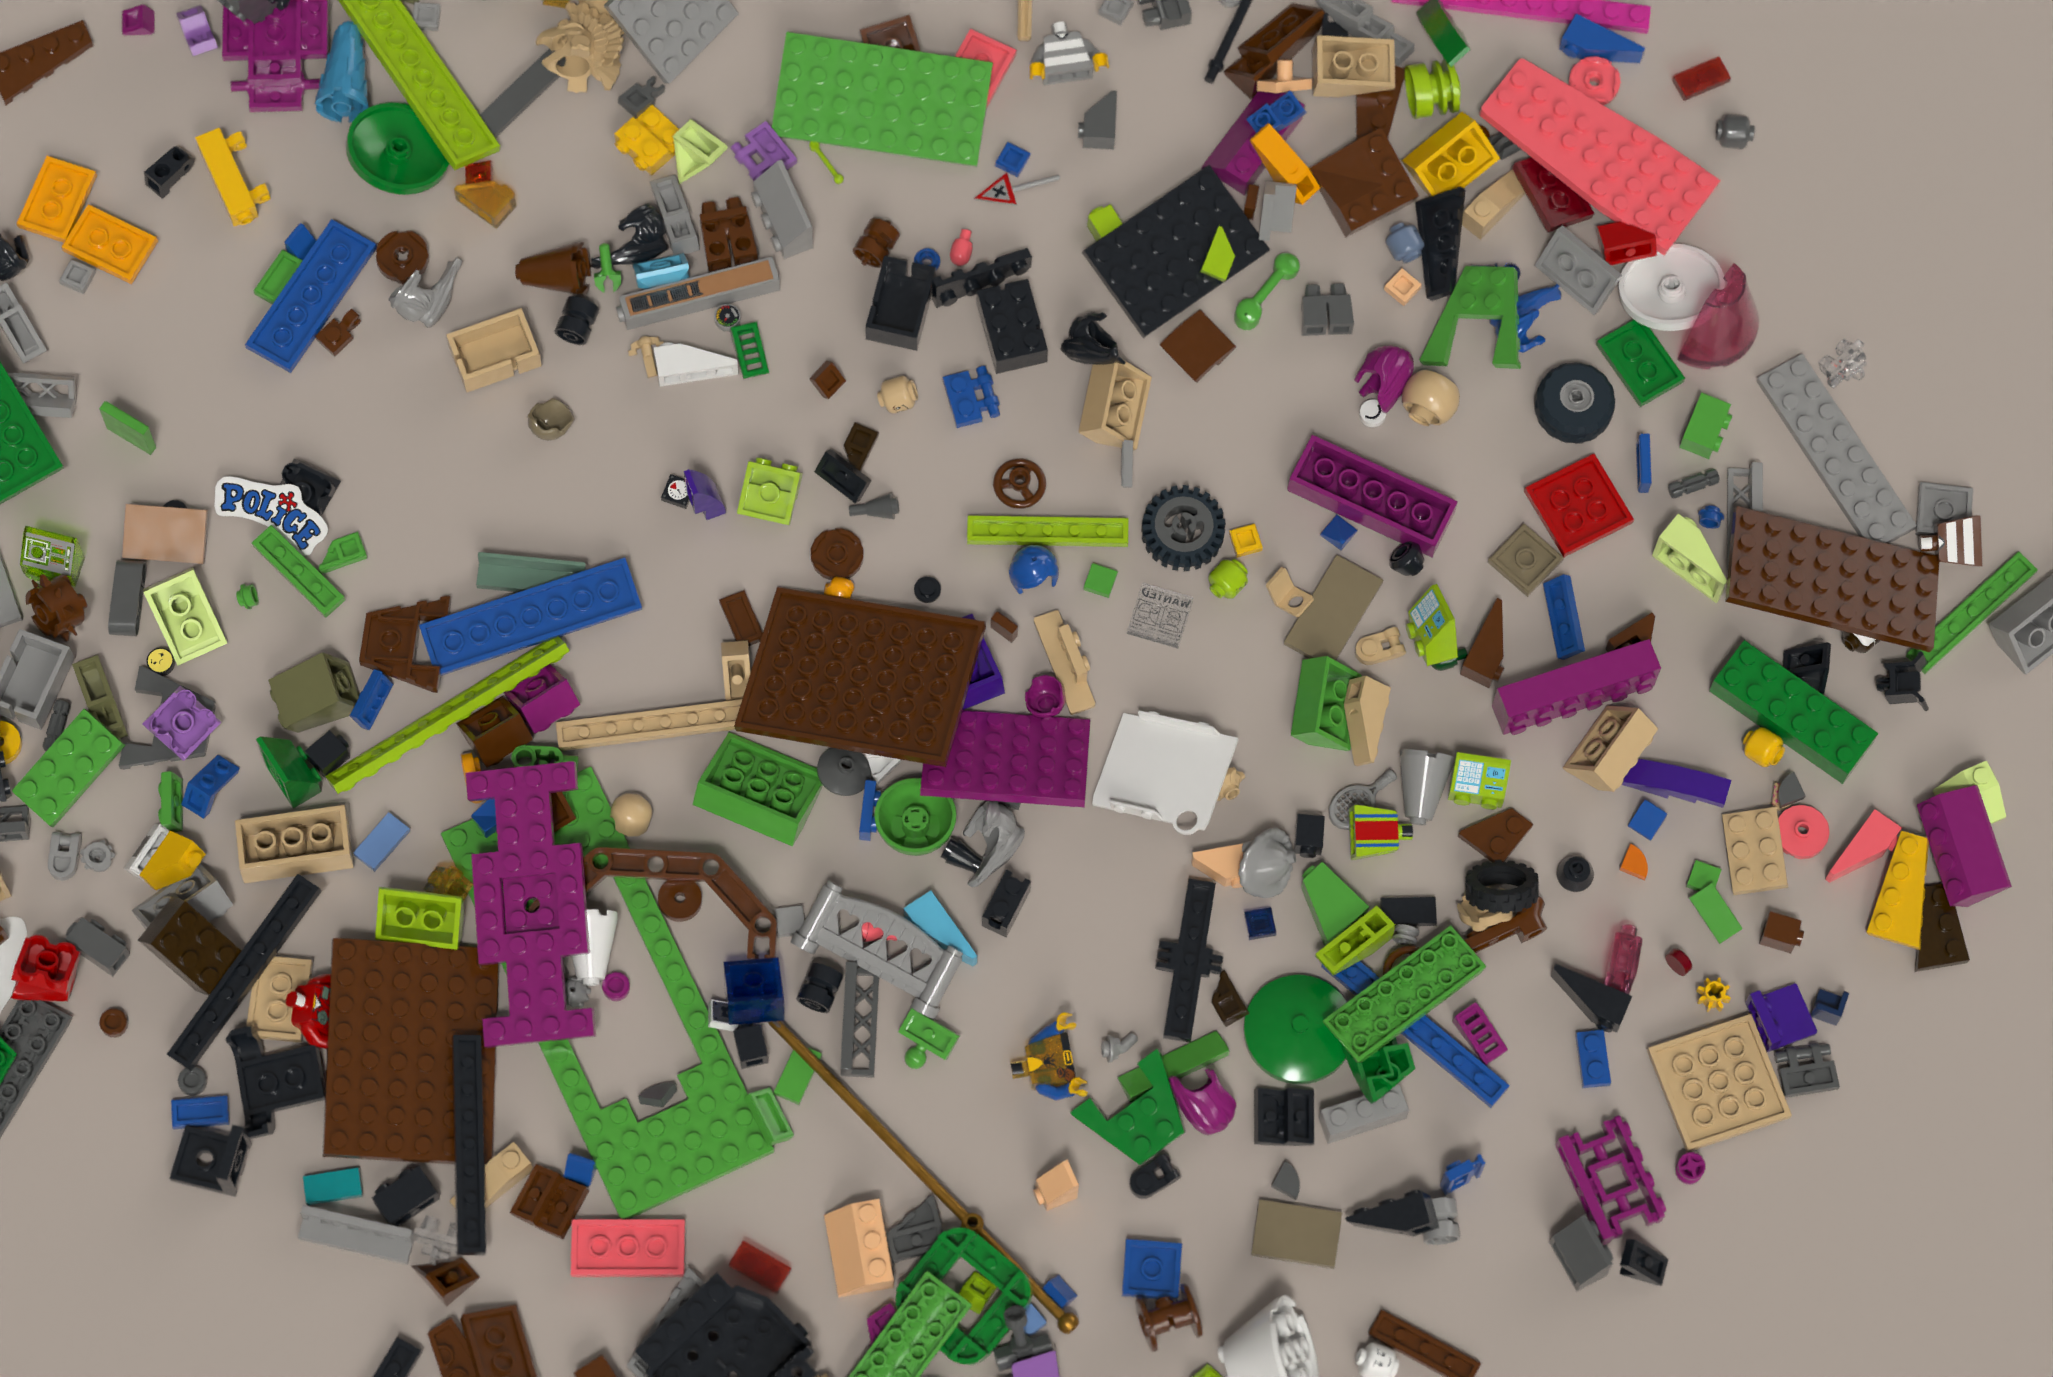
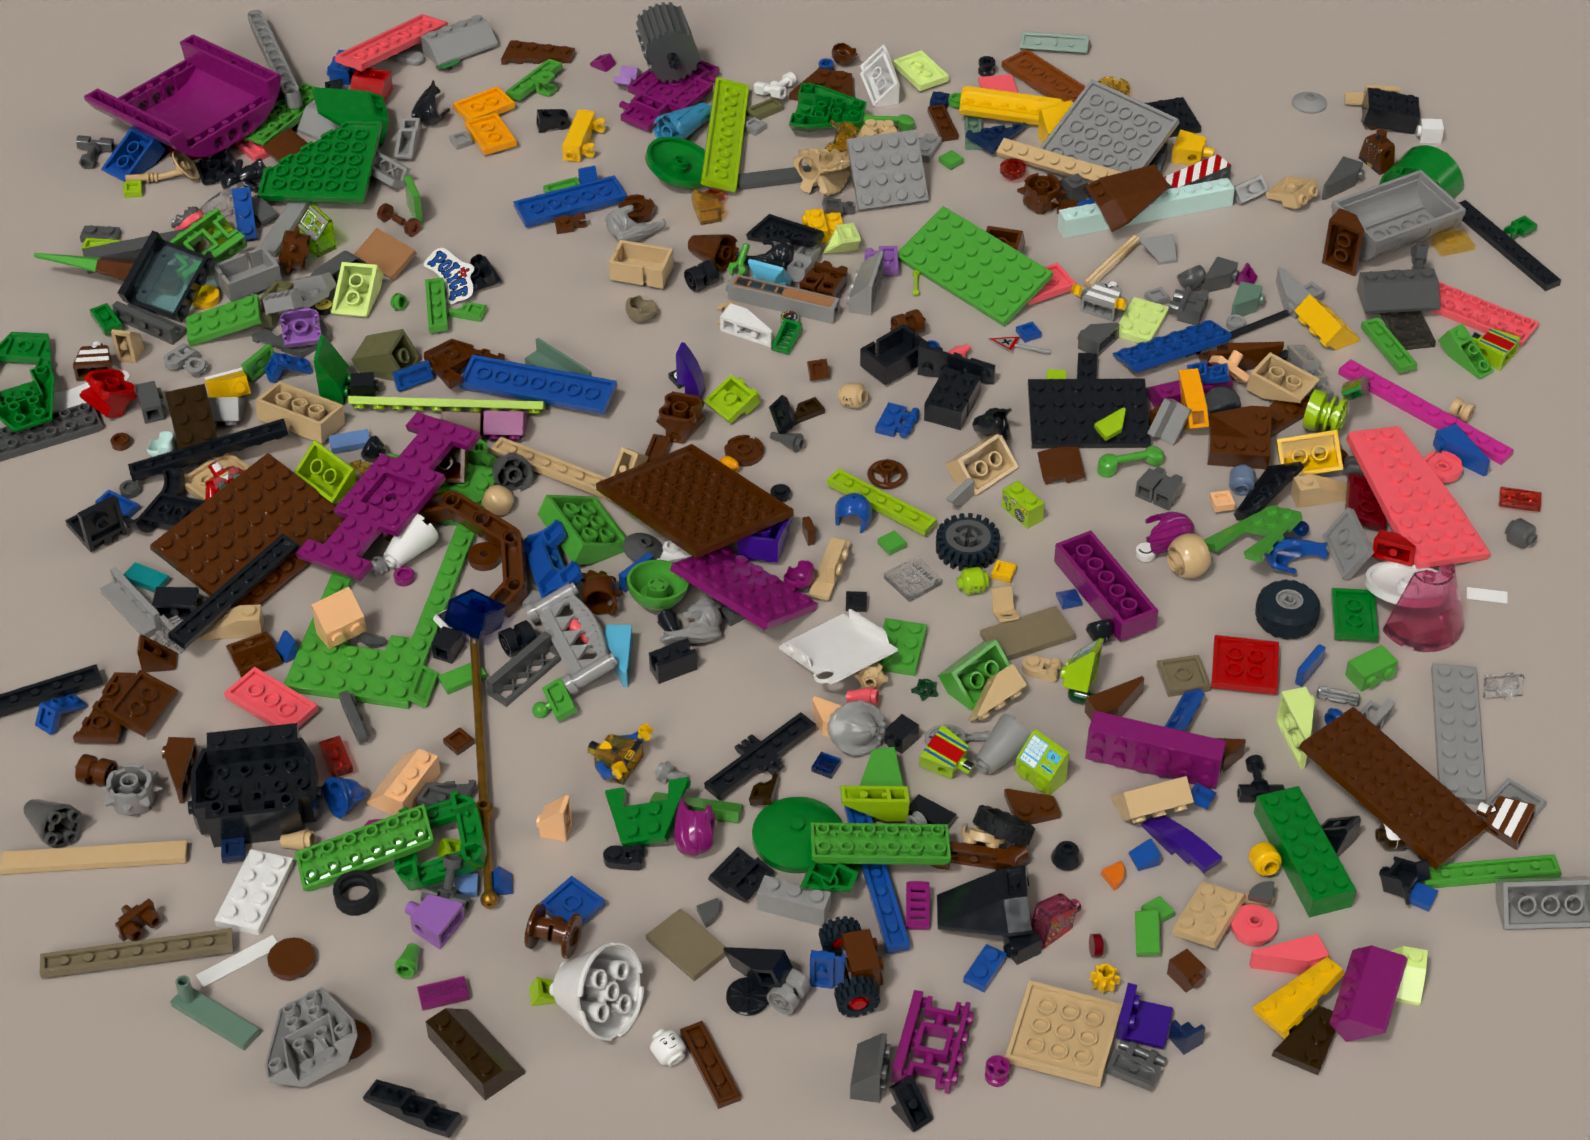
camera: 40 degrees right, 25 degrees down
none -> light aqua hair [147,431,177,457]
none -> light grey plate [263,272,337,315]
none -> light nougat slope [311,587,367,649]
none -> blue piece [322,776,367,819]
none -> dark grey plate [339,690,370,744]
none -> black cone [361,436,386,461]
none -> copper wheel [377,203,421,237]
none -> reddish brown tile [443,727,475,756]
none -> dark grey cylinder [492,452,533,494]
none -> bright green plate [506,59,563,101]
none -> blue bracket [524,520,583,598]
none -> reddish brown piece [581,570,624,615]
none -> reddish brown piece [656,391,705,444]
none -> black wheel [726,977,769,1015]
none -> black wing [746,214,825,247]
none -> brick [818,916,884,1017]
none -> black tile [846,591,867,612]
none -> coral cone [846,686,879,706]
none -> bright green plate [878,618,927,676]
none -> clear green plate [911,679,939,701]
none -> black wedge [937,865,1033,937]
none -> lime brick [1001,481,1044,529]
none -> black plate [1077,353,1097,379]
none -> blue plate [1113,320,1232,372]
none -> yellowish green plate [1118,297,1169,343]
none -> blue plate [1191,783,1217,809]
none -> black tile [1205,386,1241,420]
none -> black bar [1237,755,1285,802]
none -> blue tile [1409,882,1438,912]
none -> white sticker [1467,587,1508,604]

